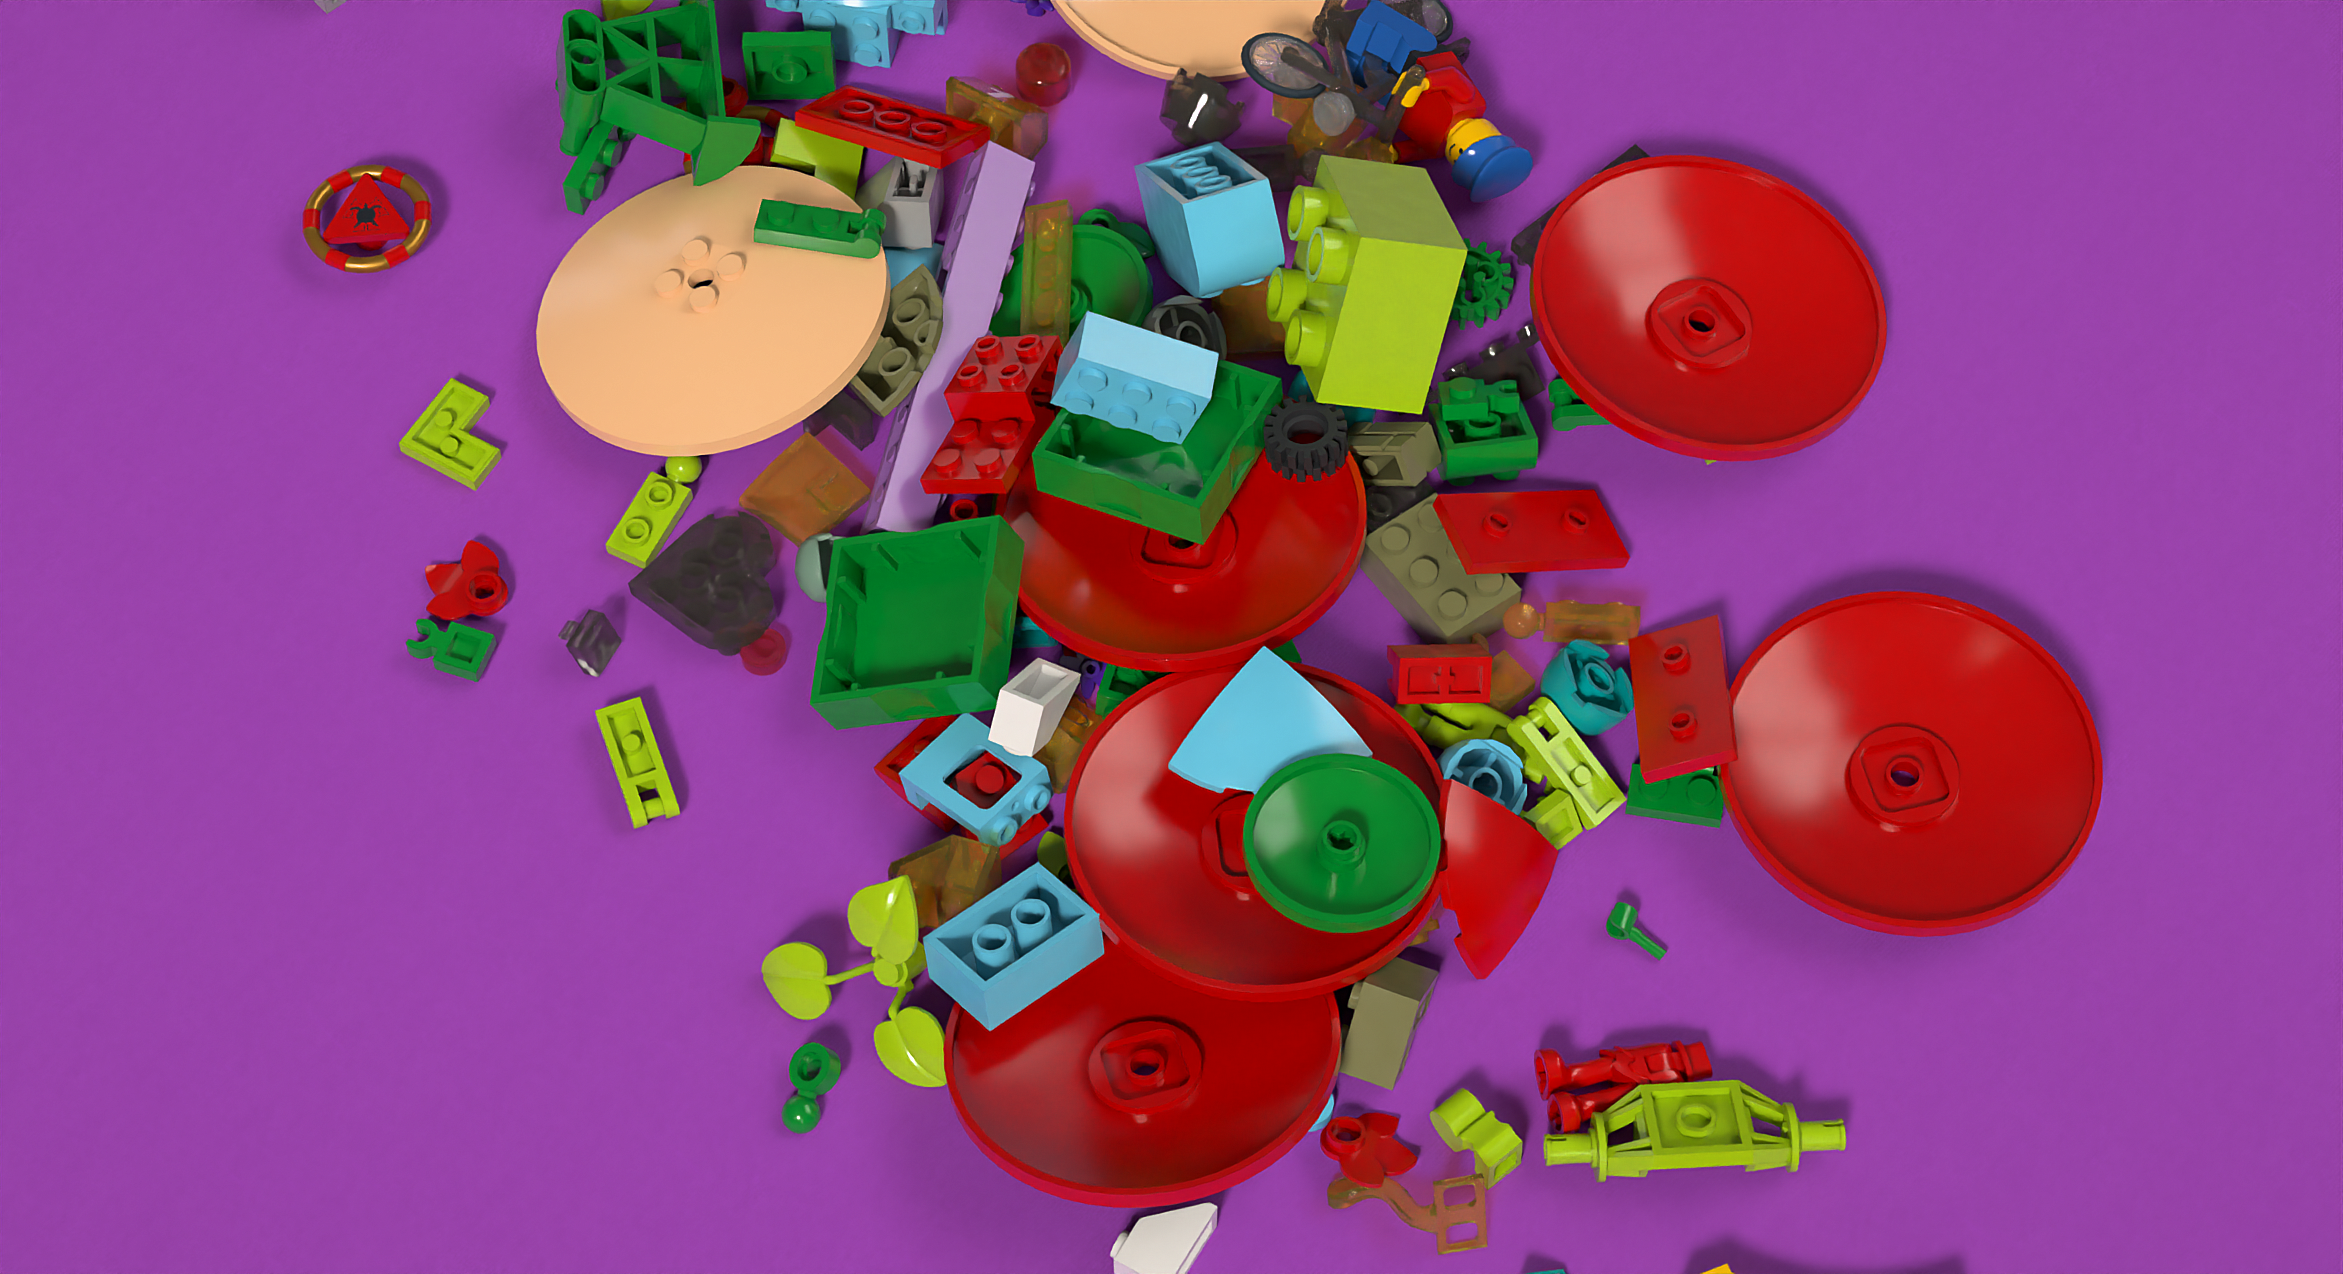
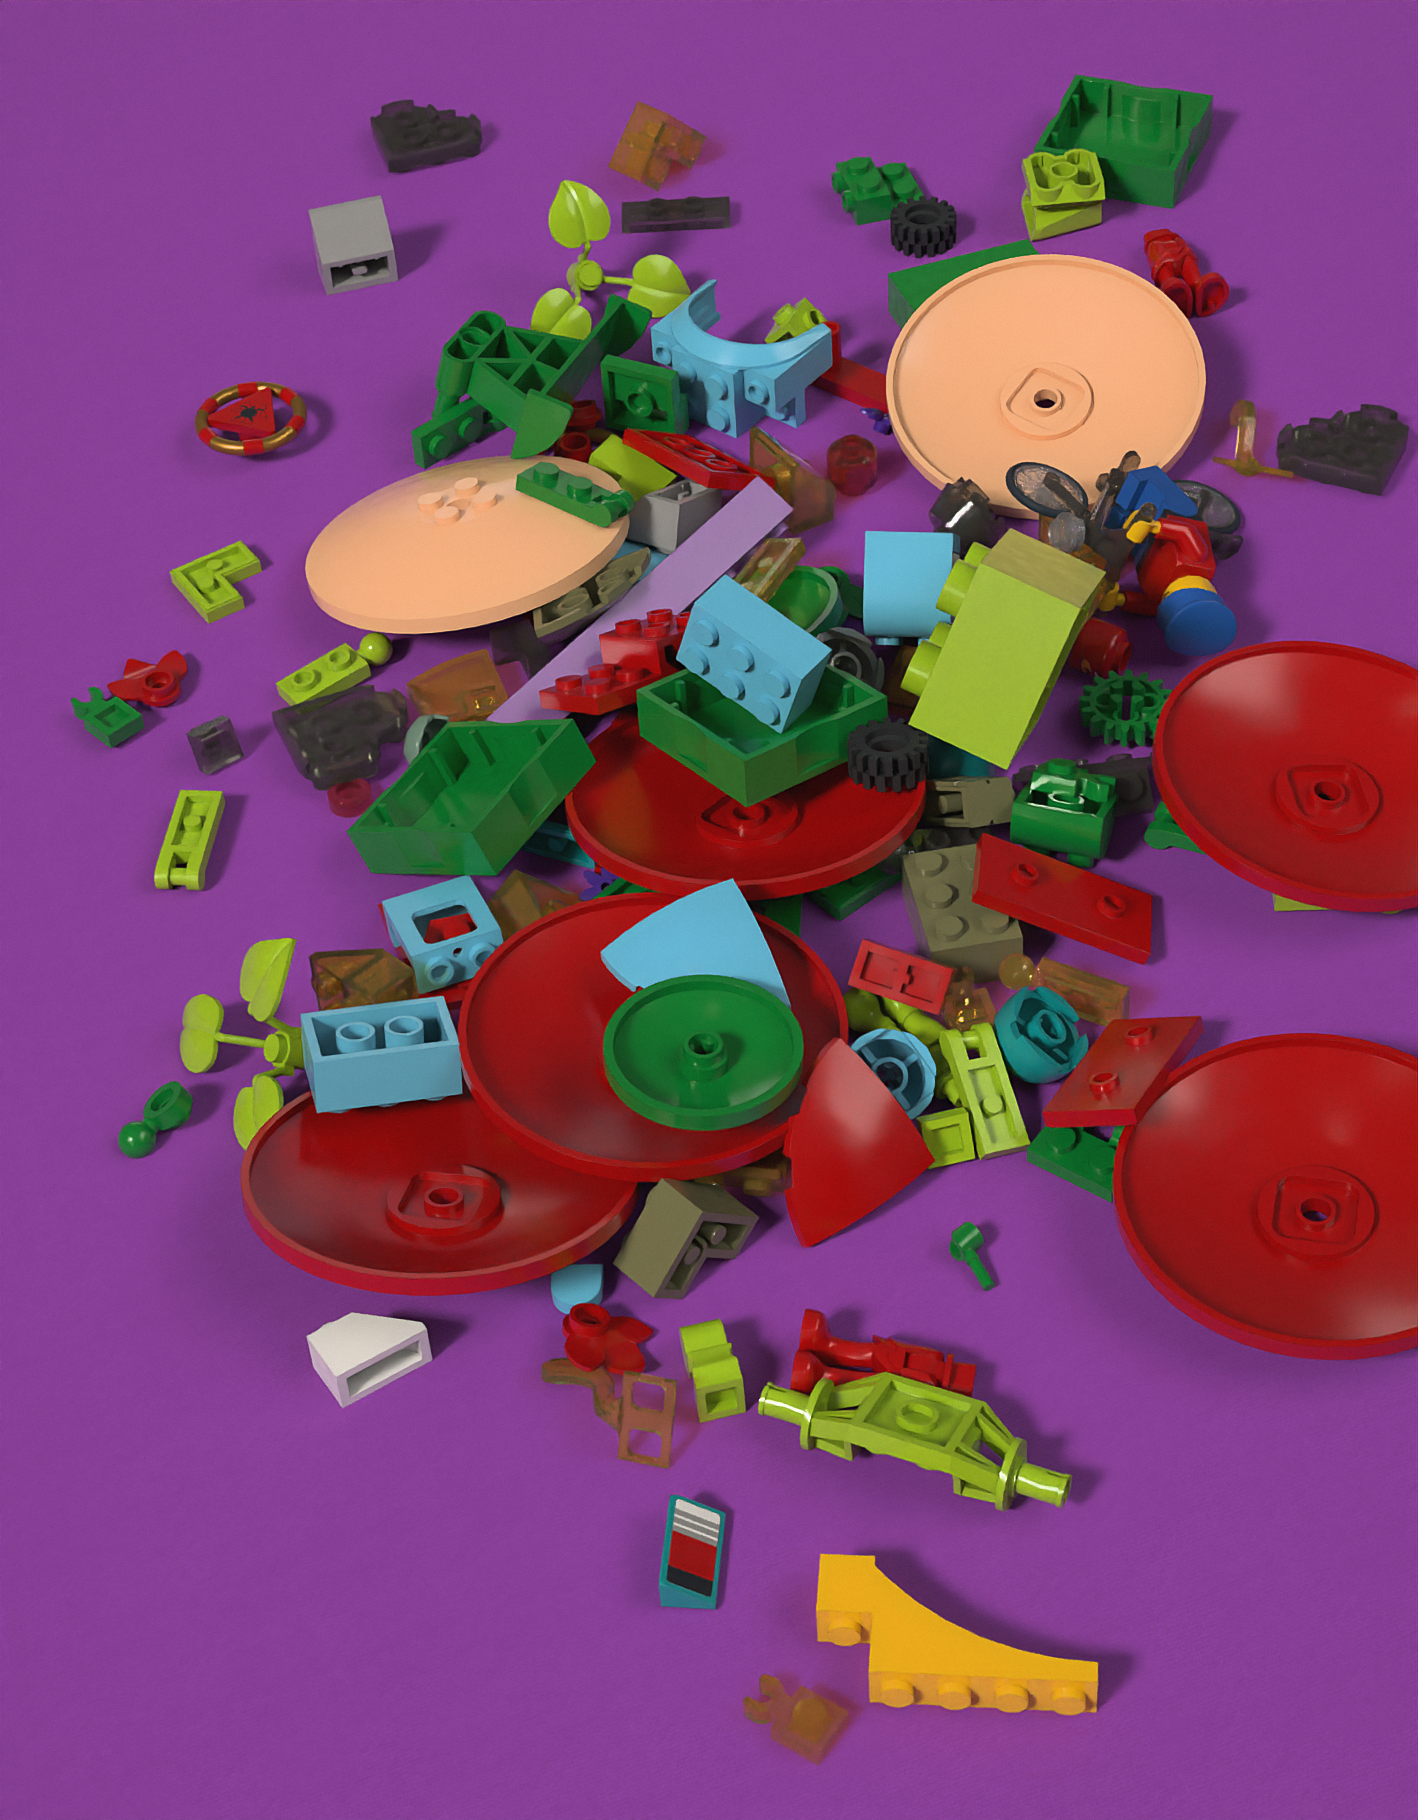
camera: 30 degrees right, 15 degrees down
white slope [988,658,1081,757] -> none

